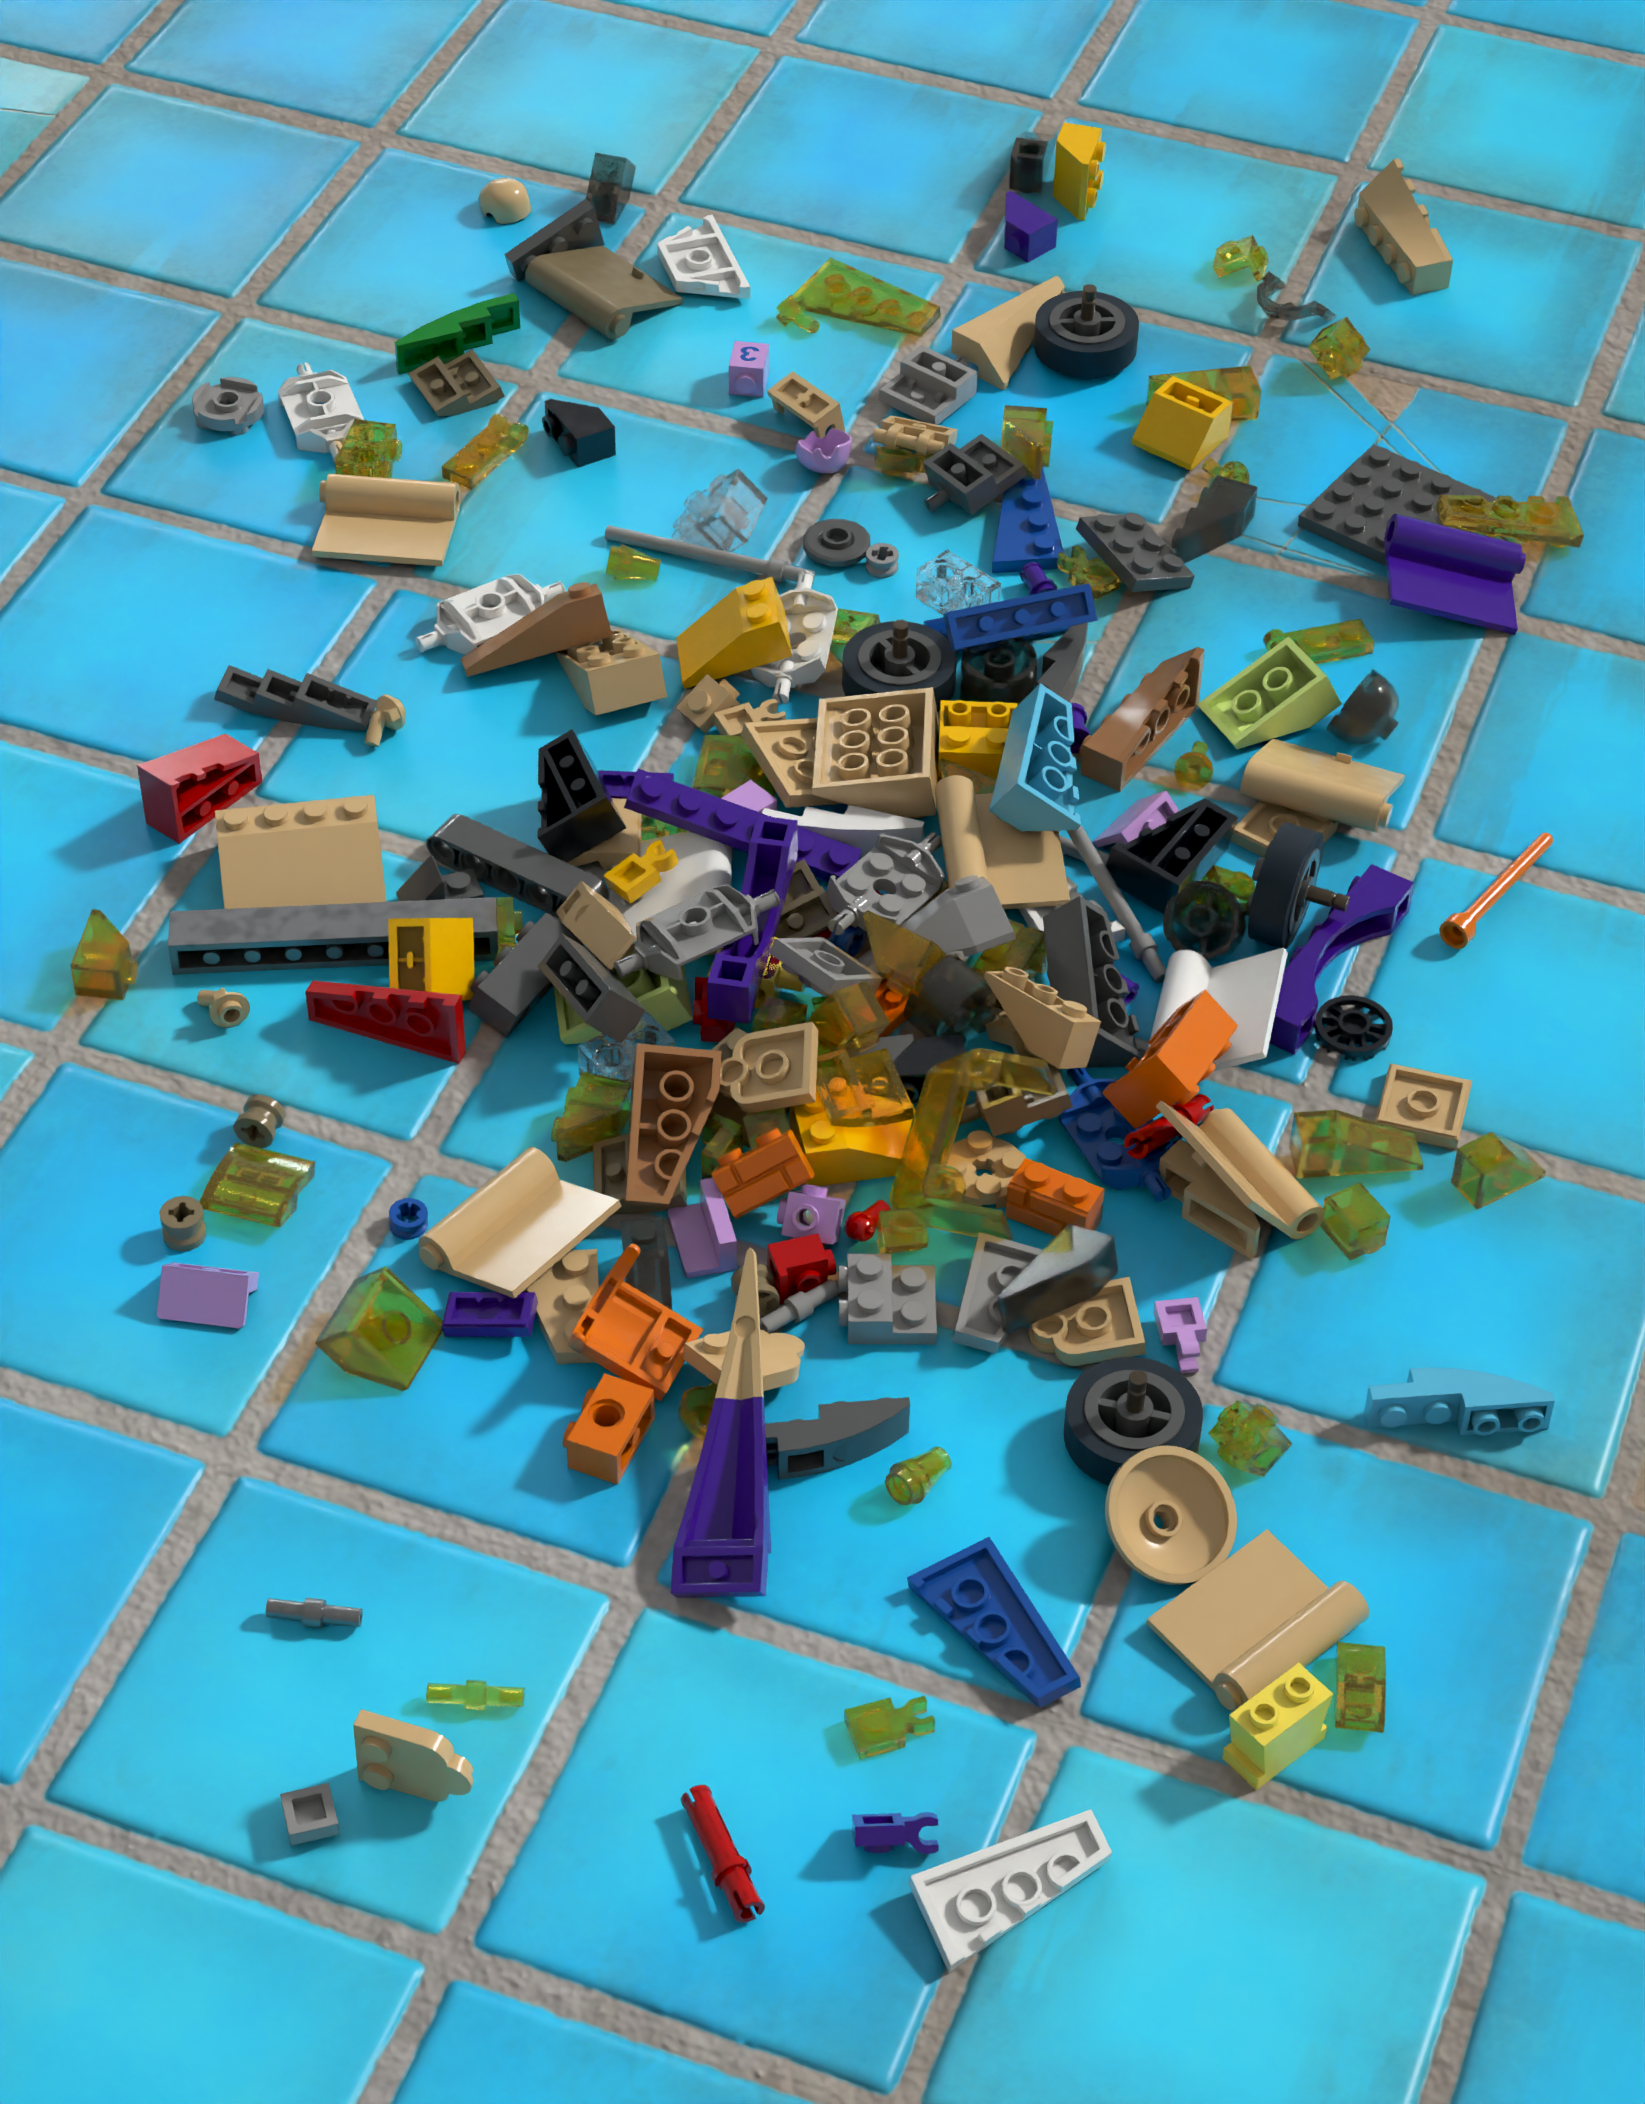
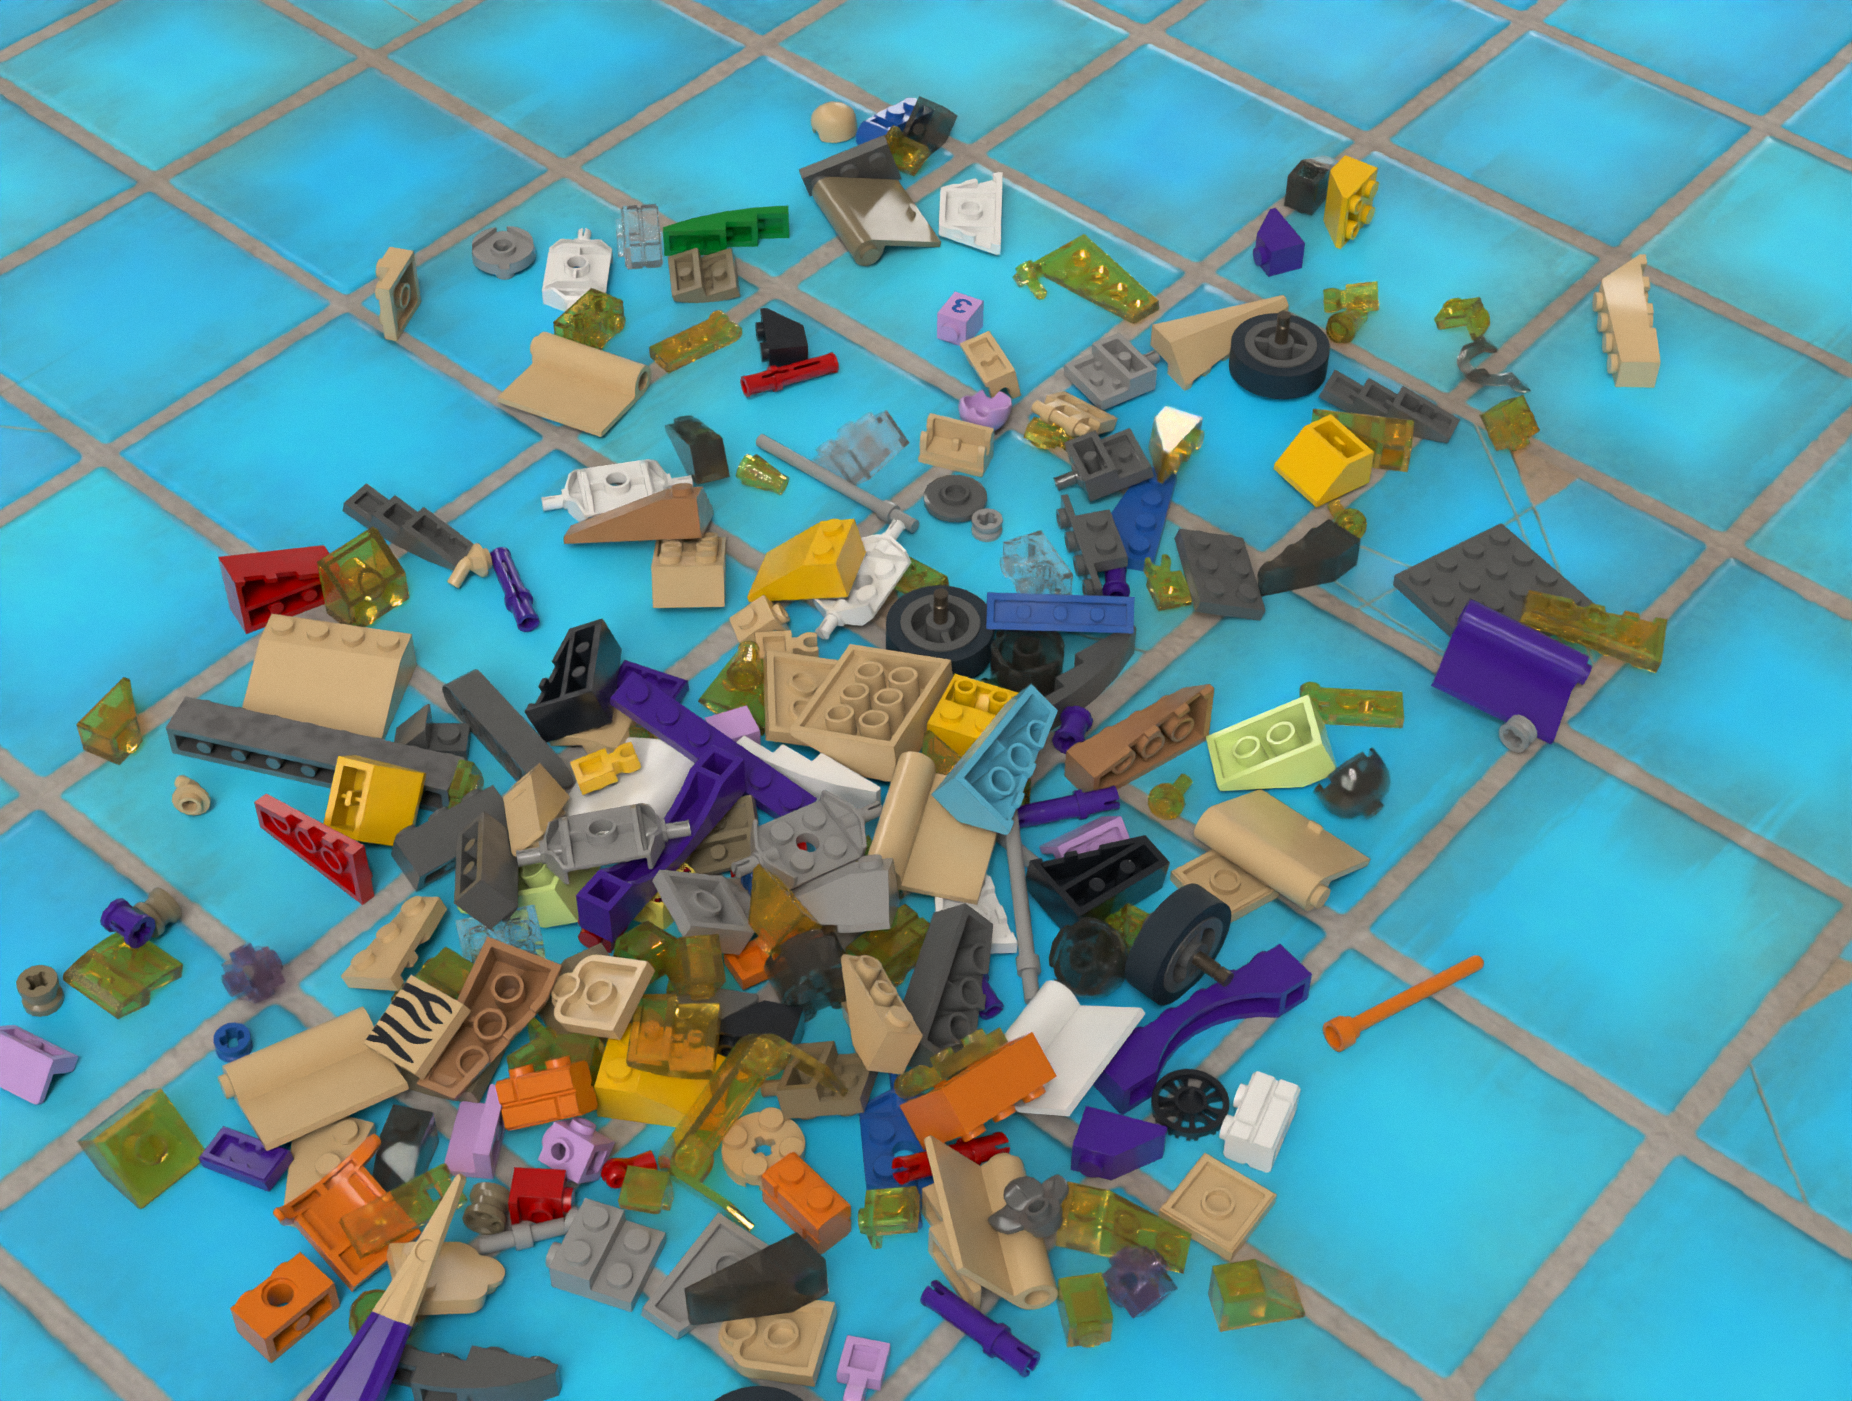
camera: 20 degrees right, 0 degrees up
none -> dark purple bush [100,898,155,949]
none -> clear purple brick [221,942,286,1004]
none -> clear yellow slope [317,526,409,627]
none -> clear yellow plate [339,1163,468,1260]
none -> tan wing [341,896,447,991]
none -> tan tile [363,975,471,1080]
none -> tan plate [375,247,421,341]
none -> dark purple pin [490,547,540,632]
none -> clear brick [615,204,663,270]
none -> clear smoke slope [665,415,730,485]
none -> clear yellow cone [727,640,764,692]
none -> red pin [740,352,839,397]
none -> blue plate [856,98,932,151]
none -> clear yellow bracket [858,1186,920,1249]
none -> clear yellow bracket [885,125,931,176]
none -> clear yellow plate [894,1027,1008,1099]
none -> tan hinge [918,413,994,478]
none -> dark purple pin [920,1280,1041,1377]
none -> dark grey plate [988,1174,1069,1238]
none -> dark purple pin [1017,785,1120,829]
none -> dark grey bracket [1056,494,1128,596]
none -> dark purple slope [1070,1106,1168,1180]
none -> clear purple brick [1101,1245,1178,1319]
none -> white brick [1219,1071,1301,1173]
none -> dark grey slope [1319,370,1460,443]
none -> clear yellow plate [1323,281,1379,313]
none -> clear yellow cone [1326,306,1368,344]
none -> light grey bush [1499,715,1537,753]

